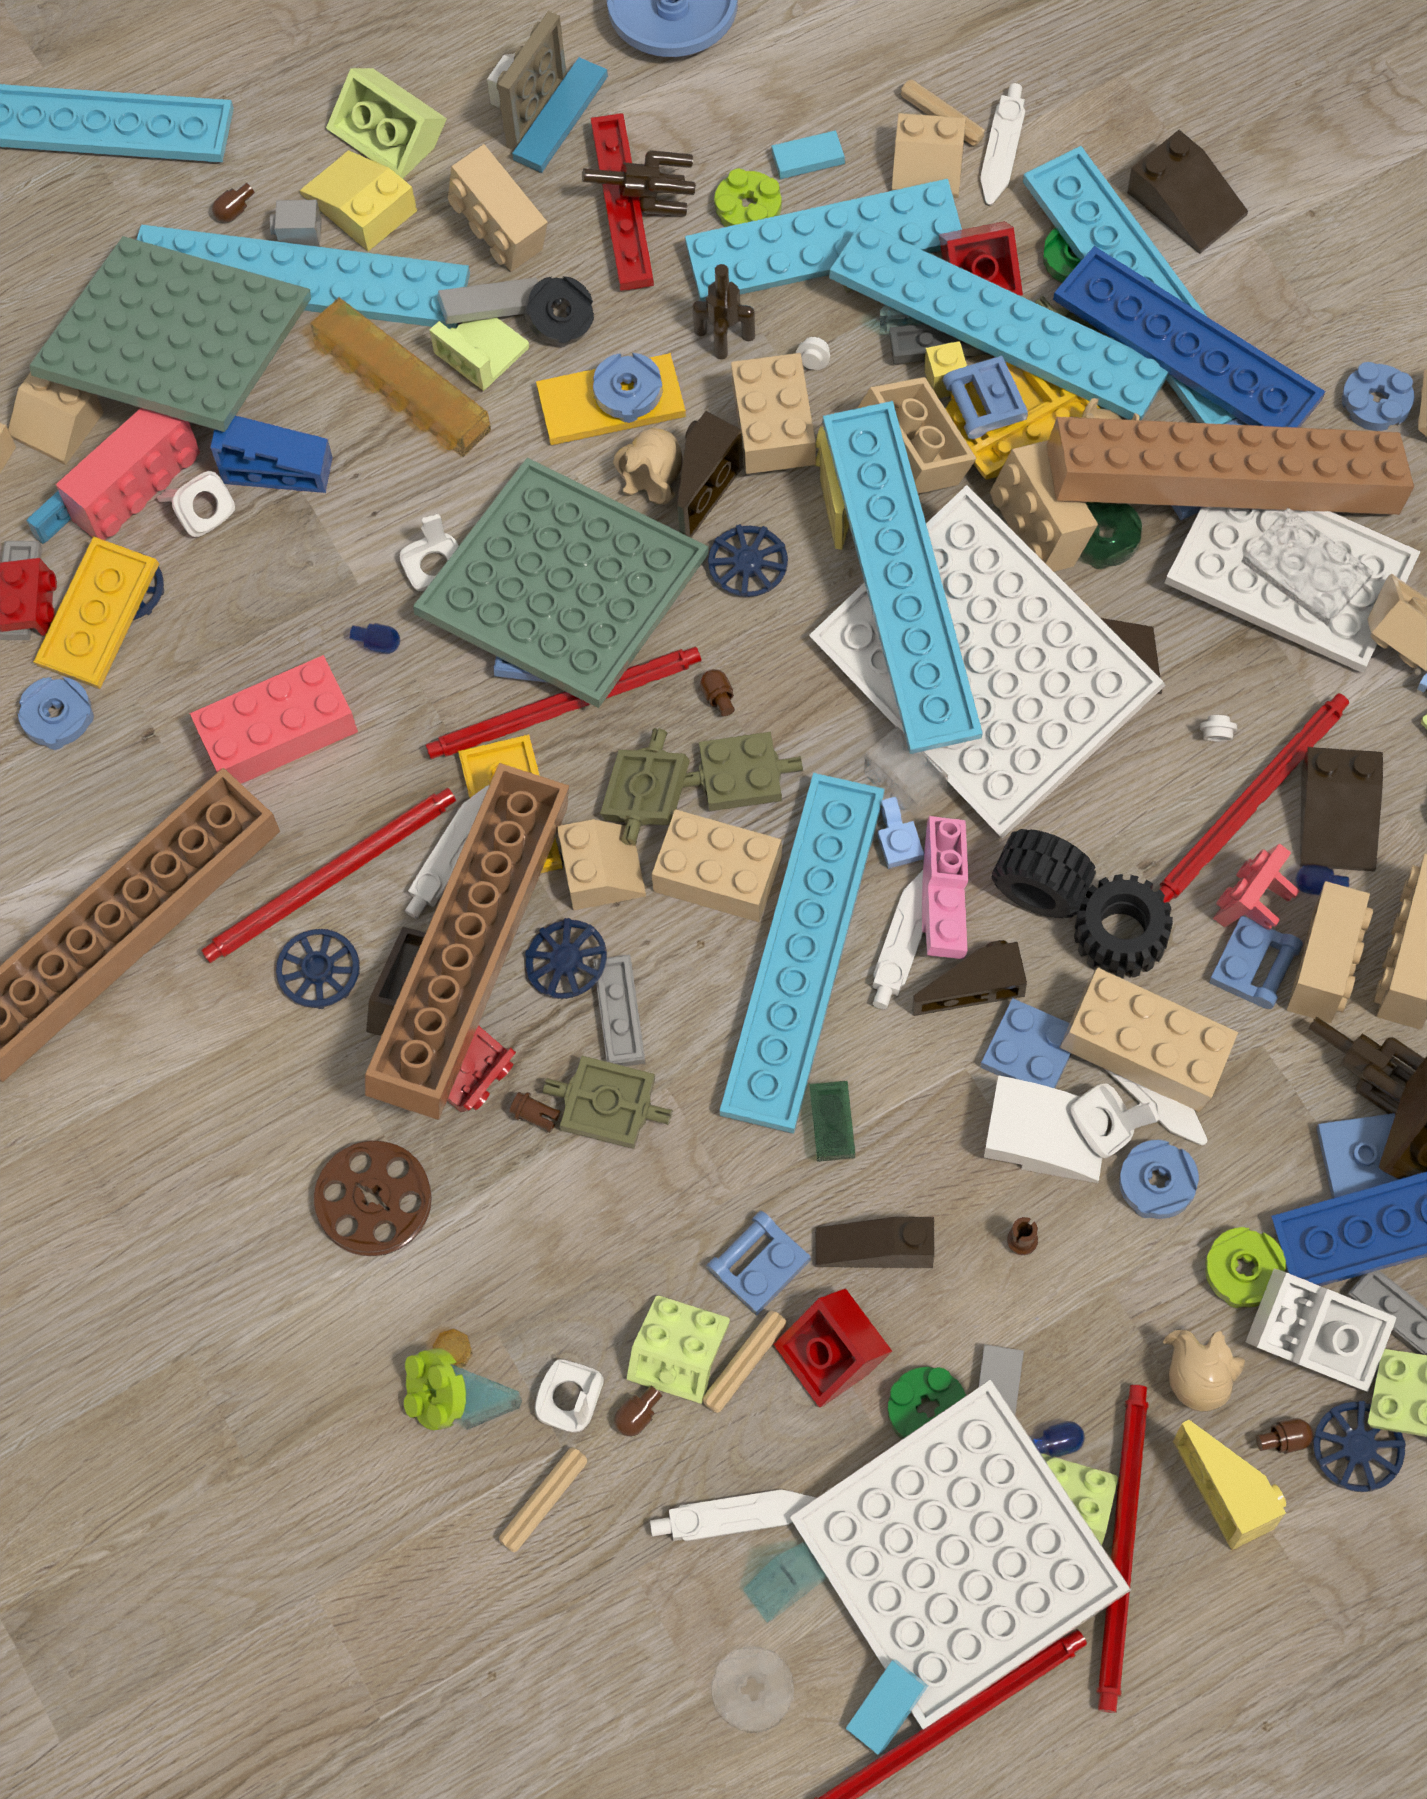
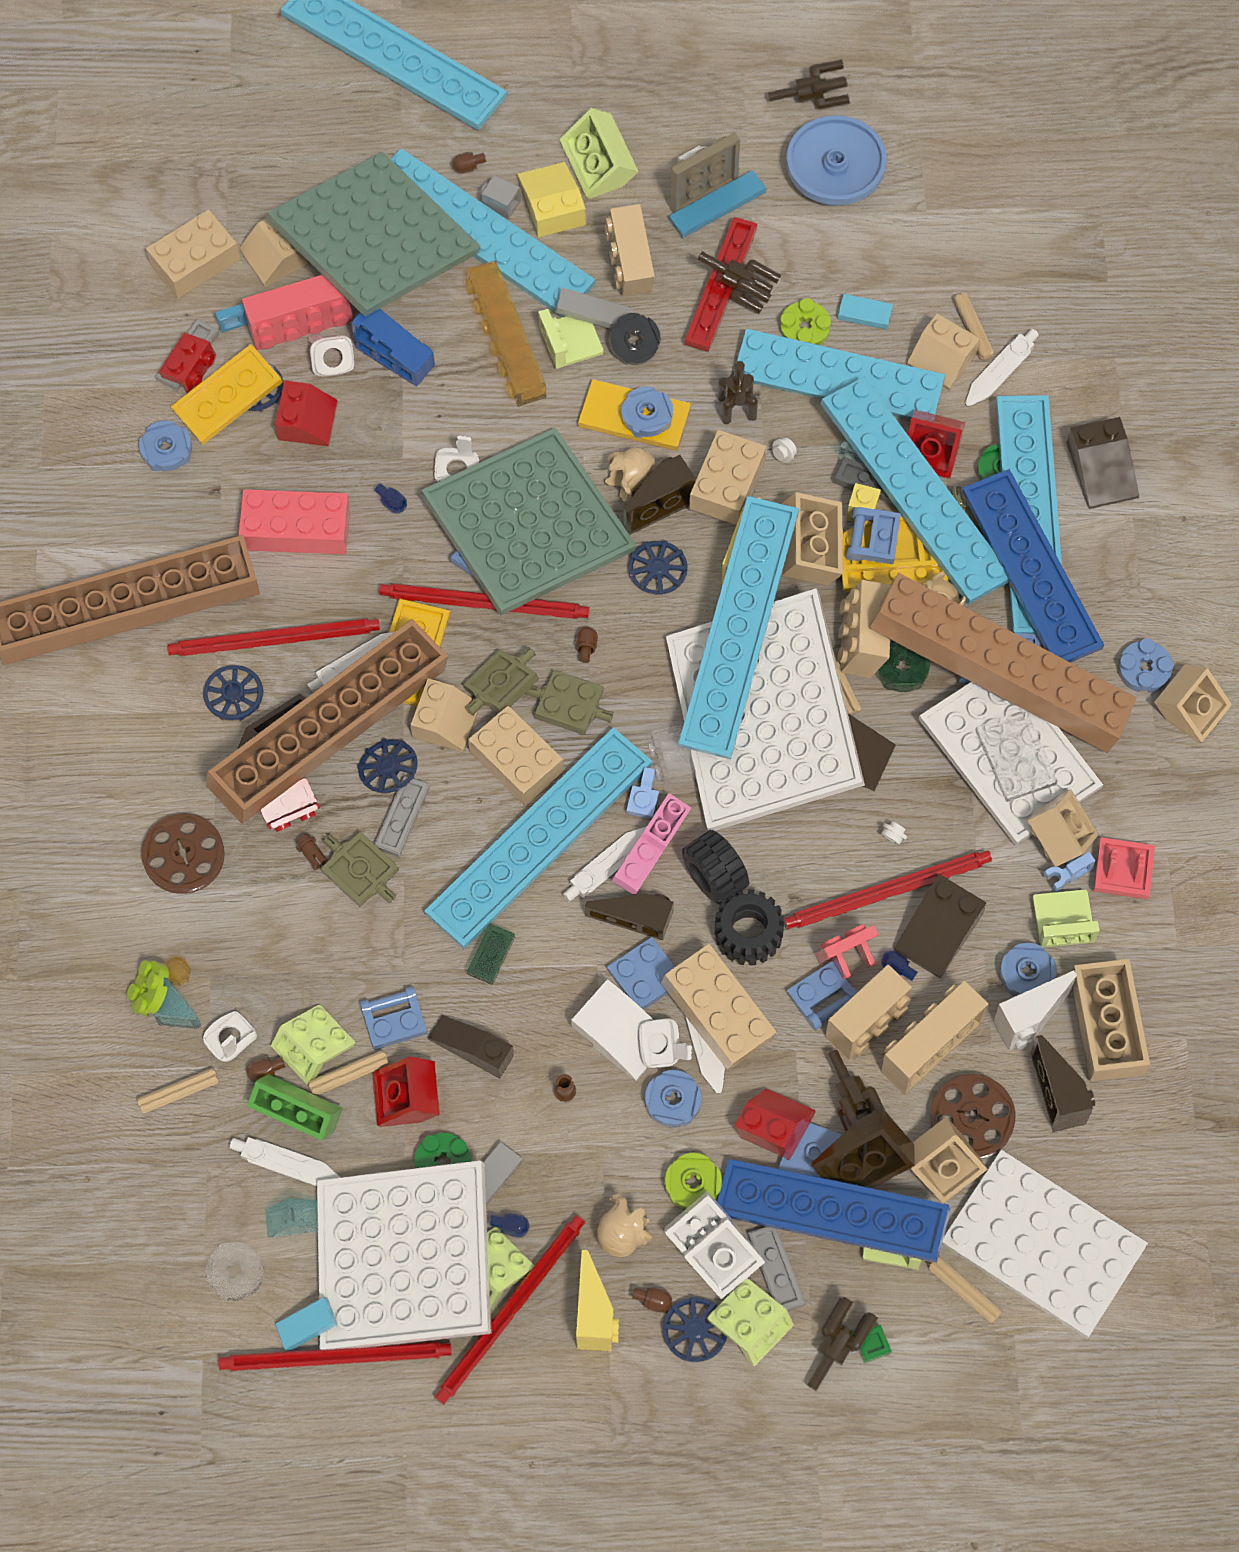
camera: 25 degrees right, 0 degrees up
none -> bright green brick [247,1074,343,1141]
none -> red slope [275,380,338,447]
none -> red slope [734,1088,816,1160]

